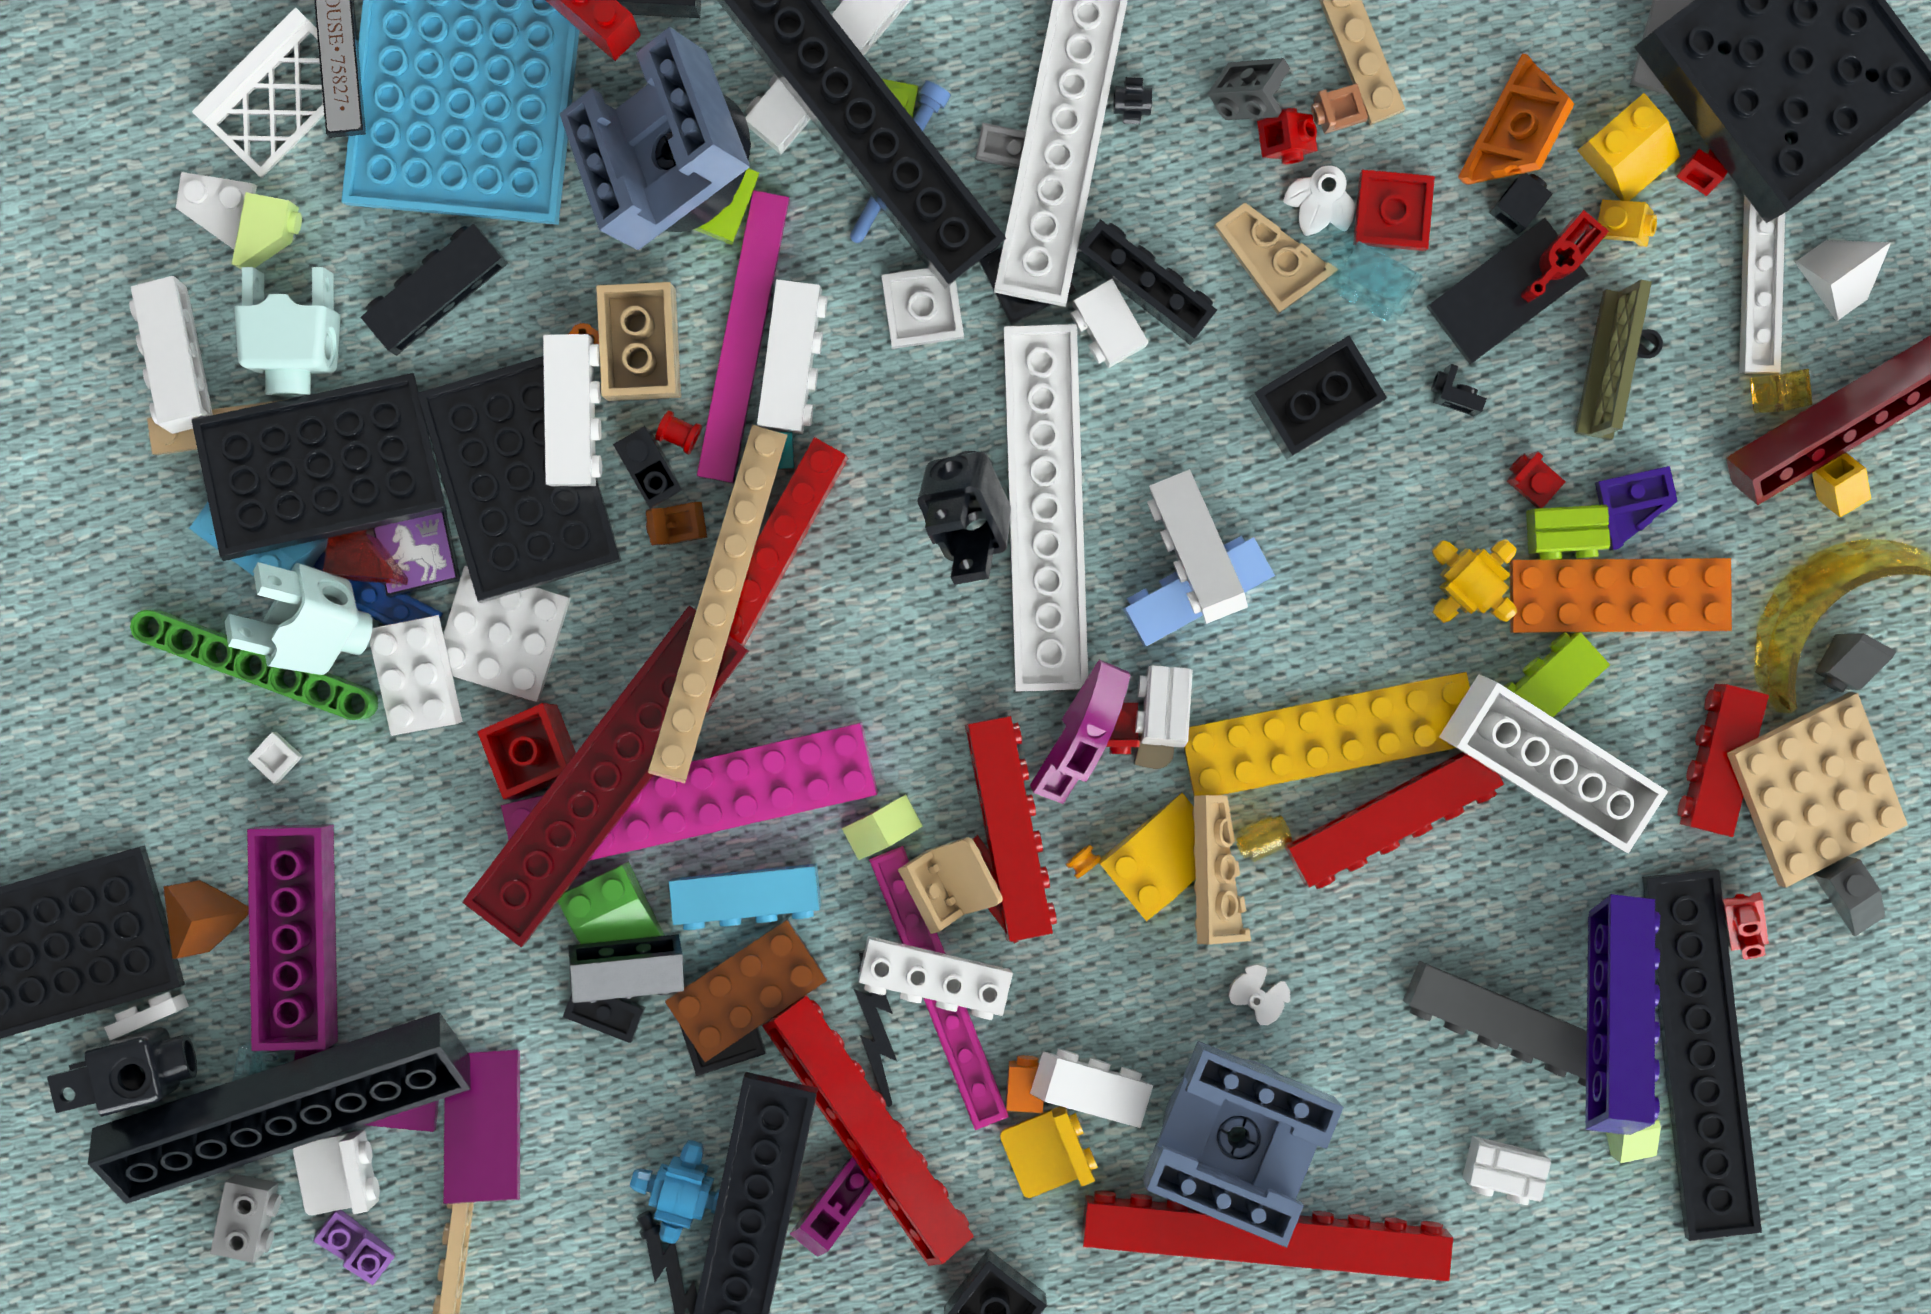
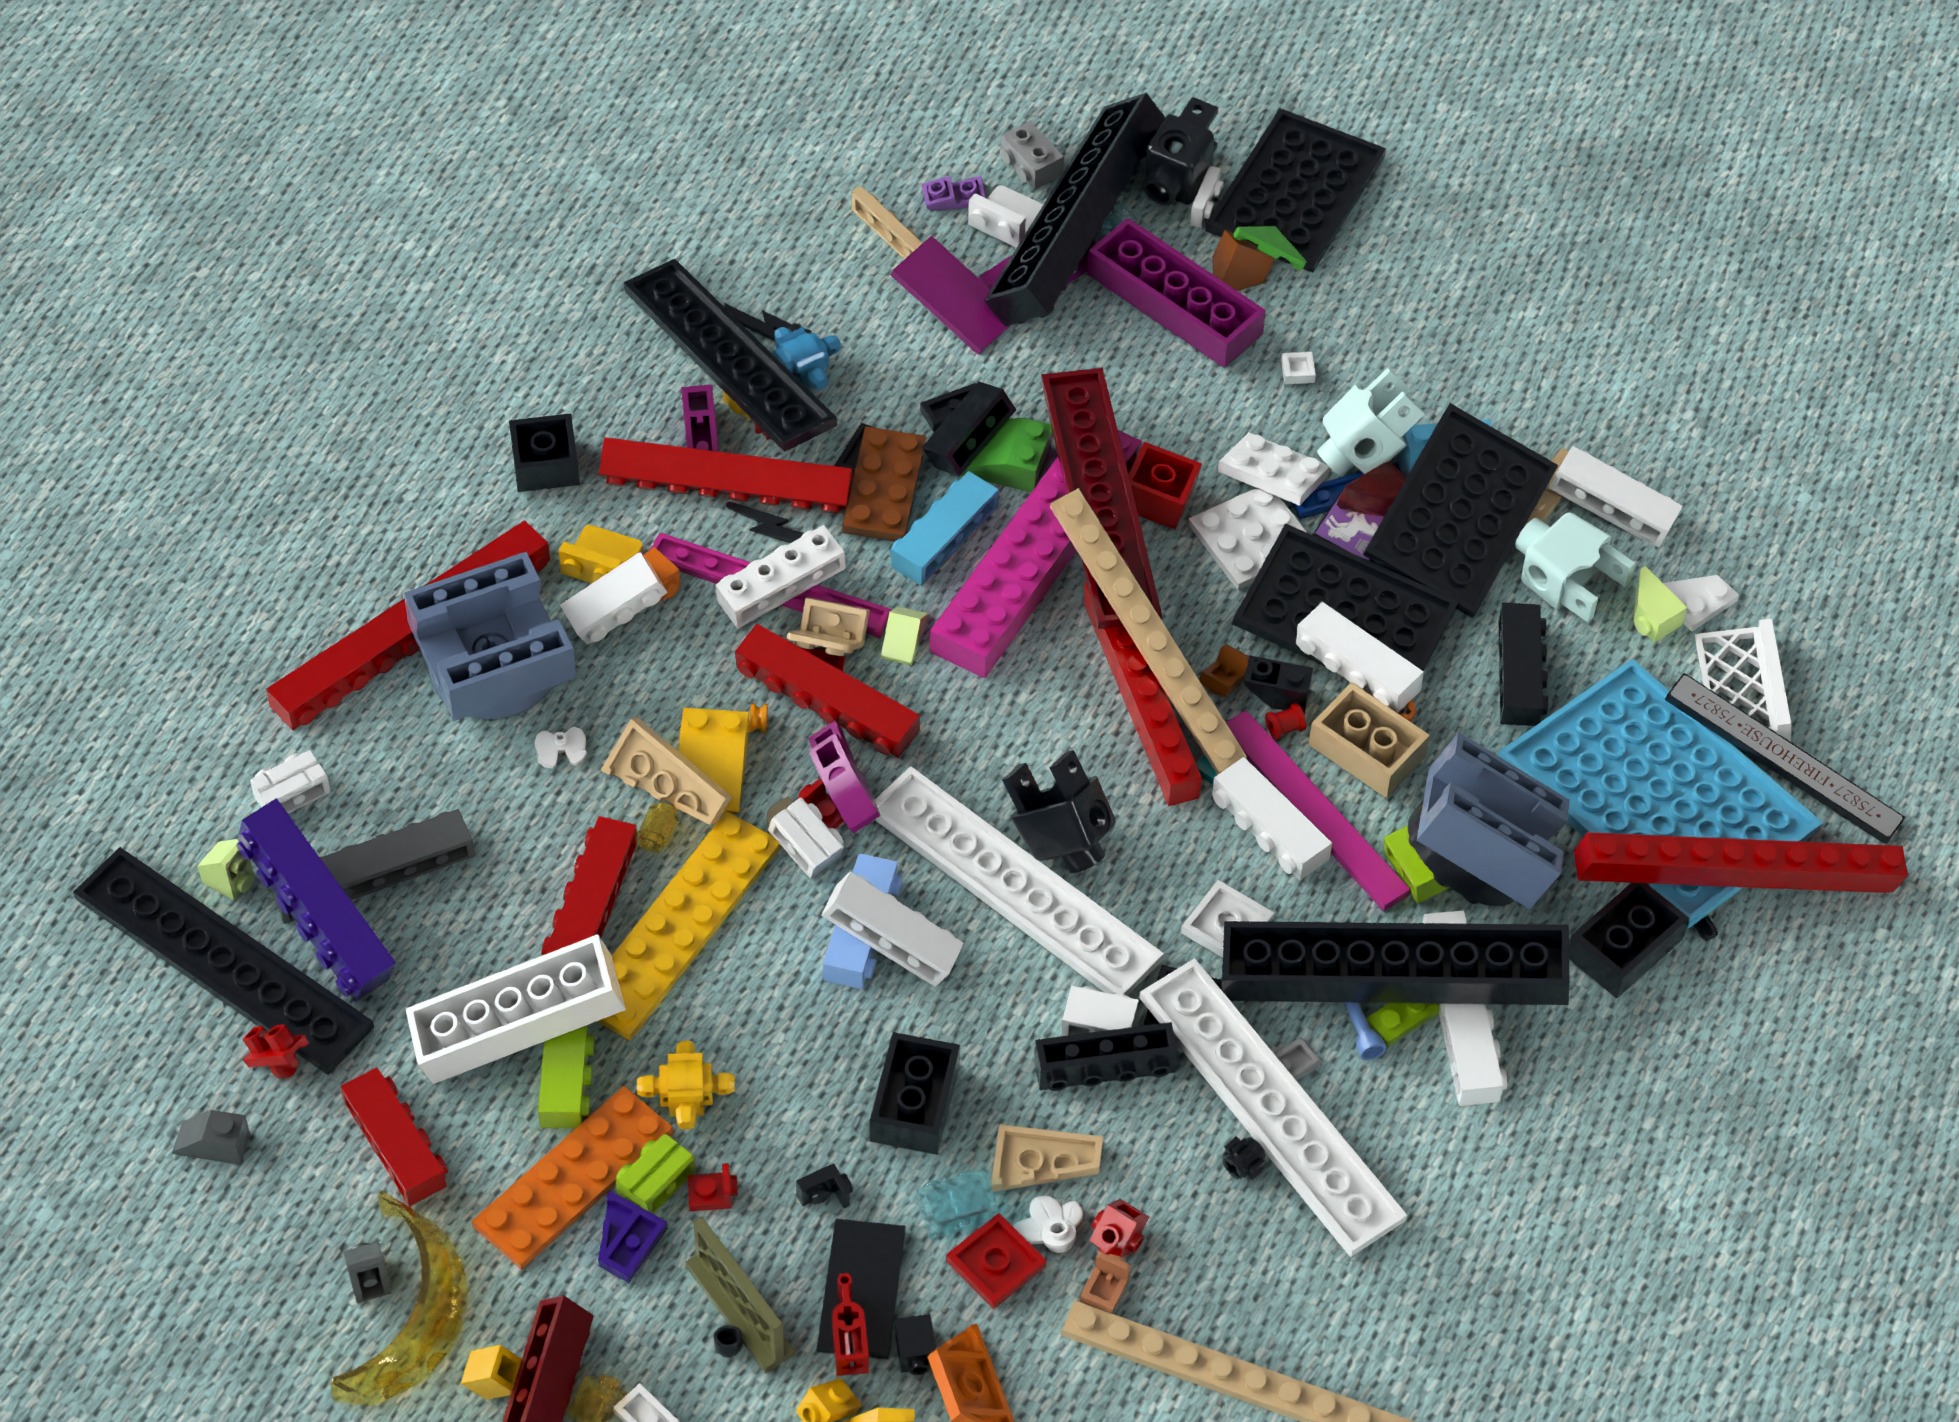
camera: 135 degrees right, 35 degrees down
bright green beam [130,610,379,720] -> none
dark grey bracket [1207,58,1290,120] -> none
tan plate [1727,692,1908,888] -> none
none -> bright green tile [1233,226,1307,270]

